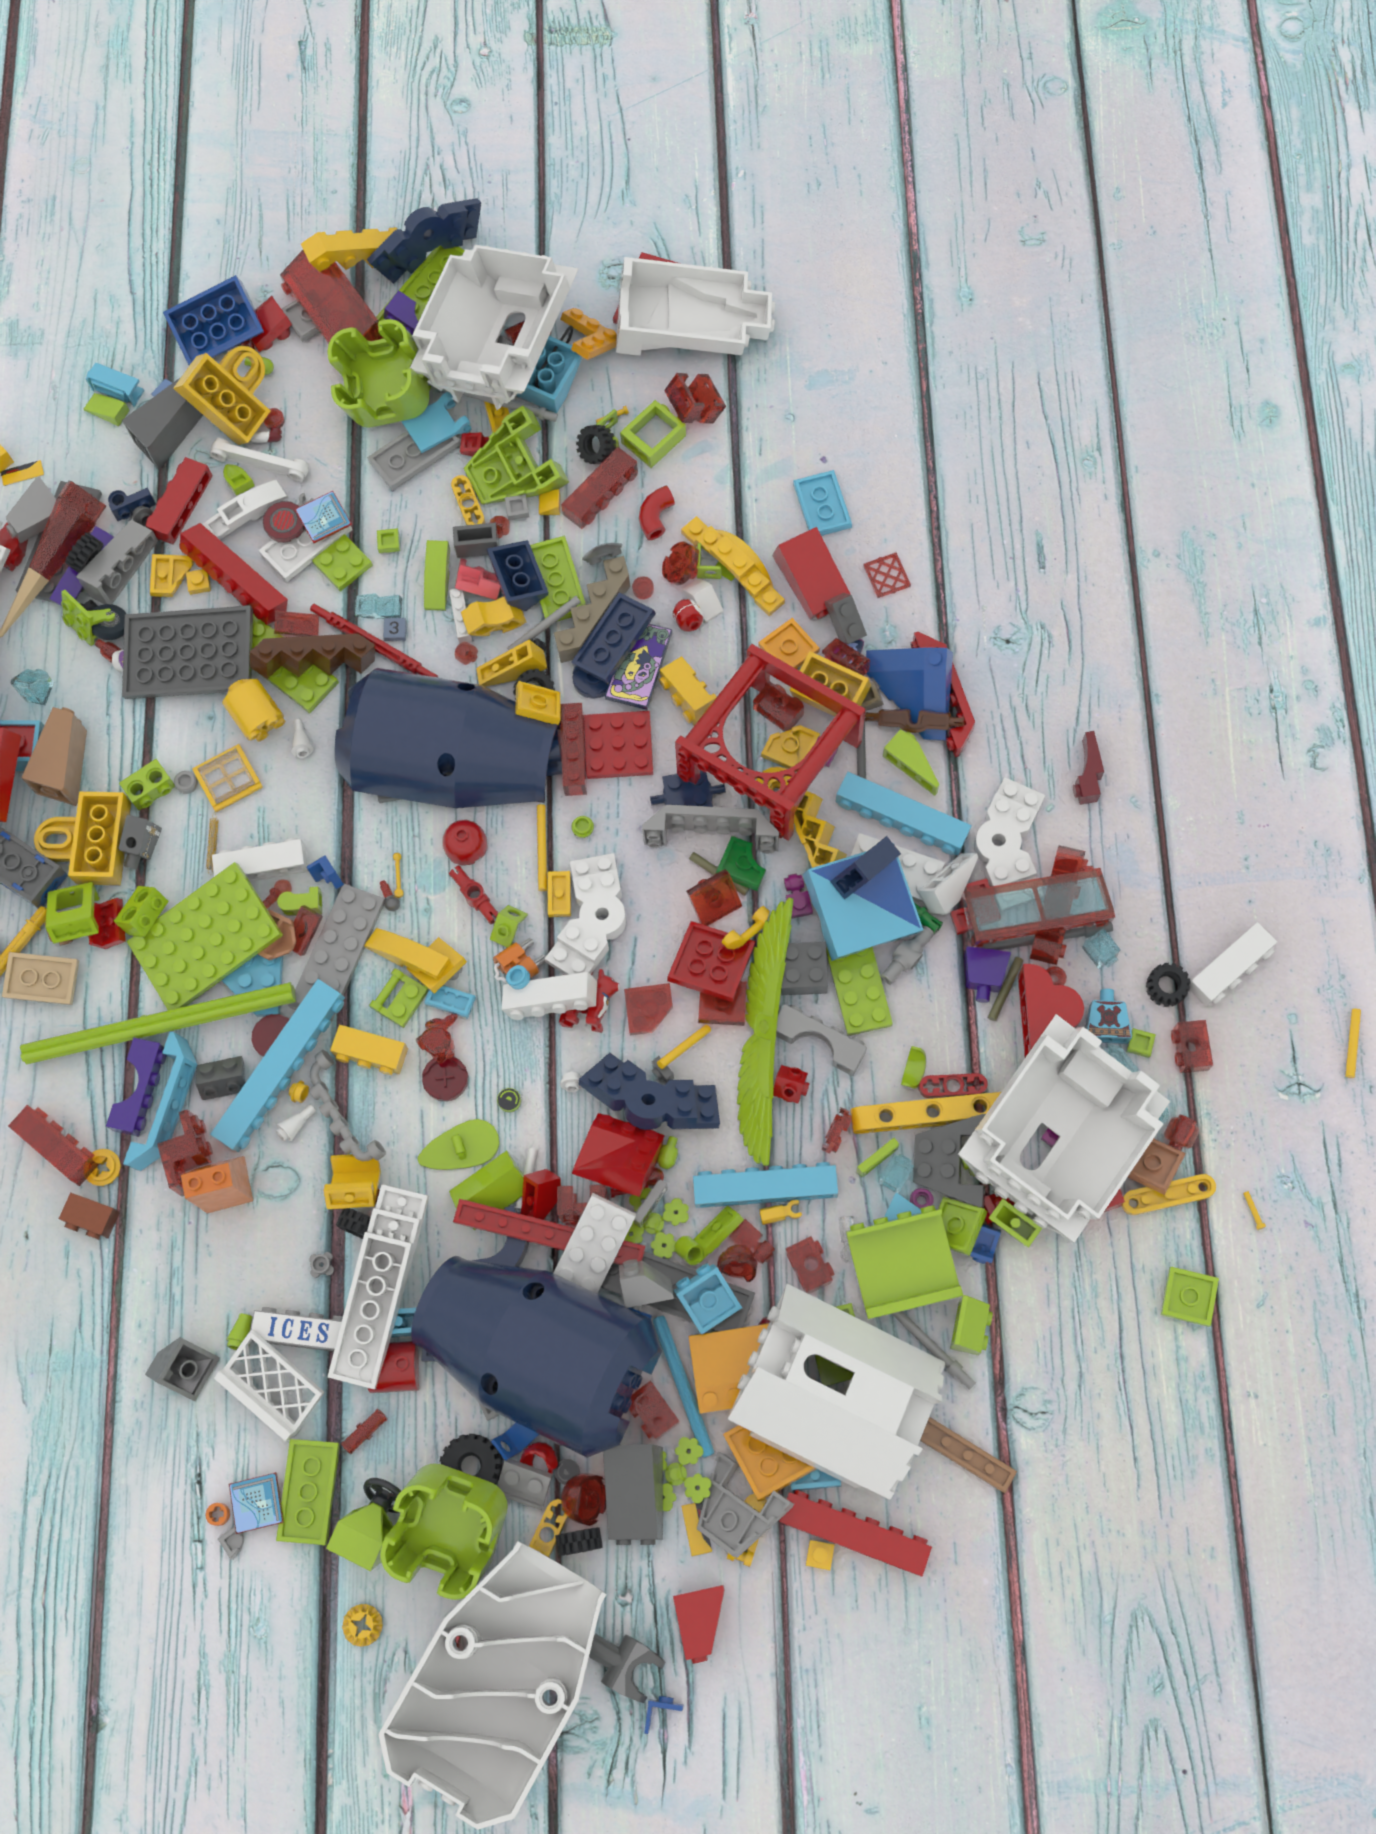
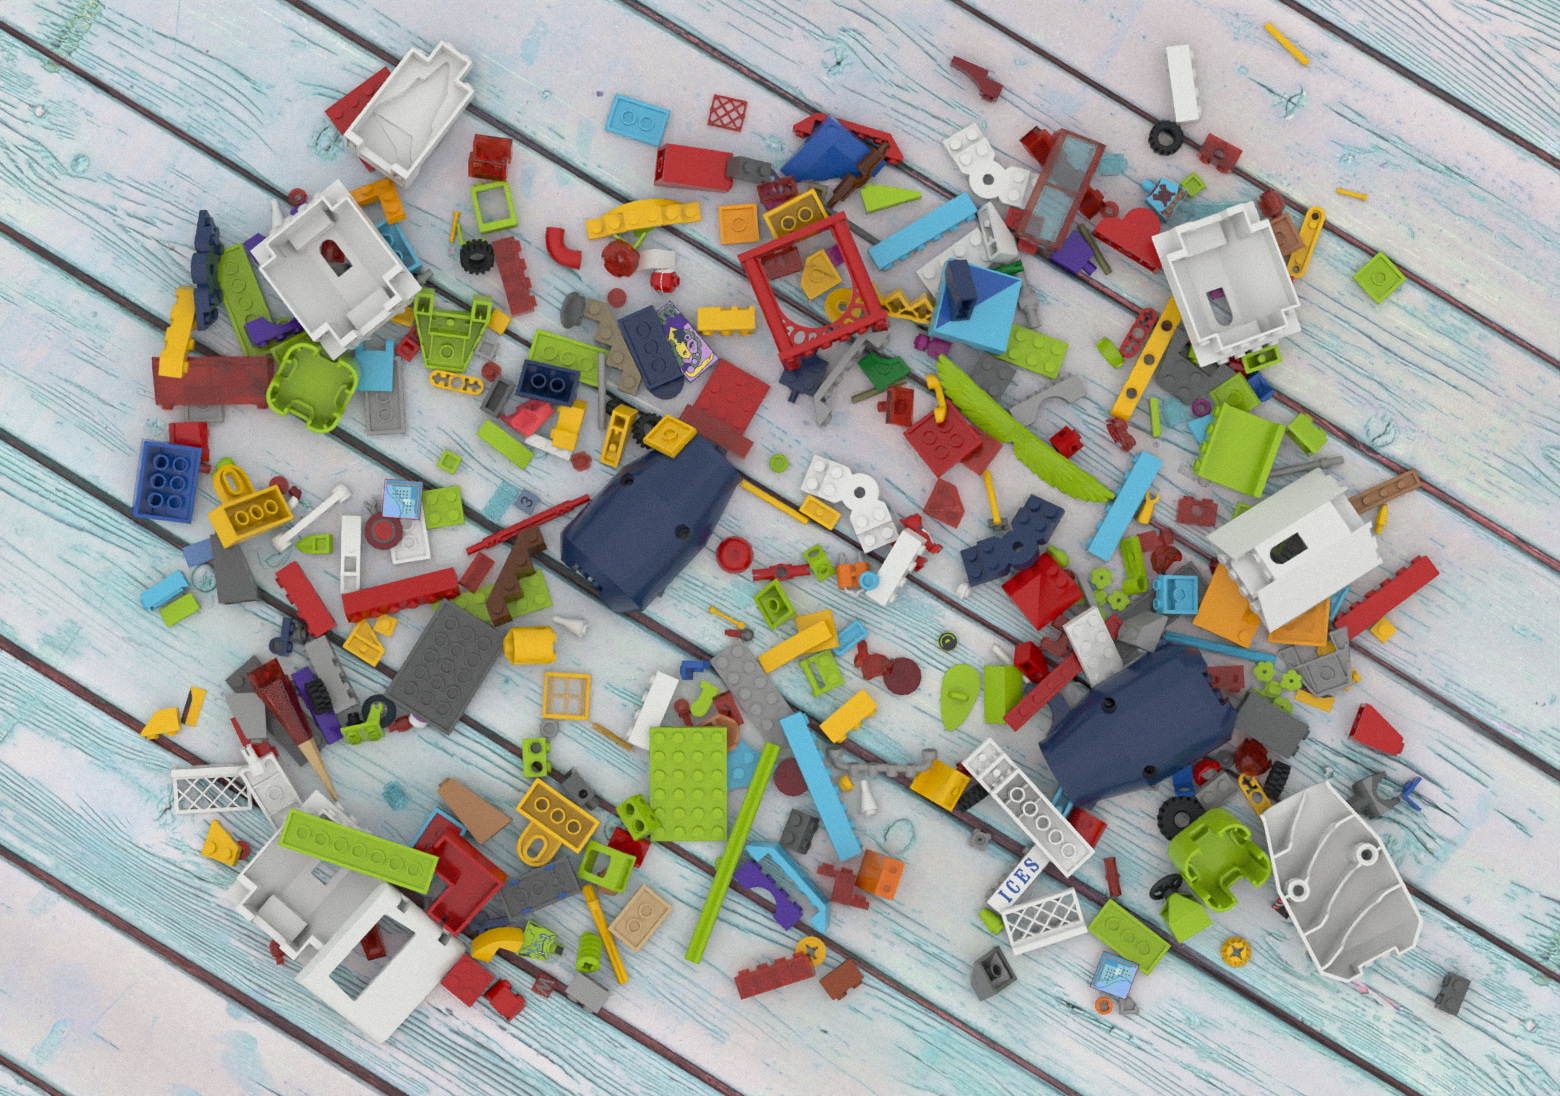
camera: 65 degrees left, 15 degrees up
none -> lime slope [753,579,797,630]
none -> yellow bar [1374,504,1388,534]

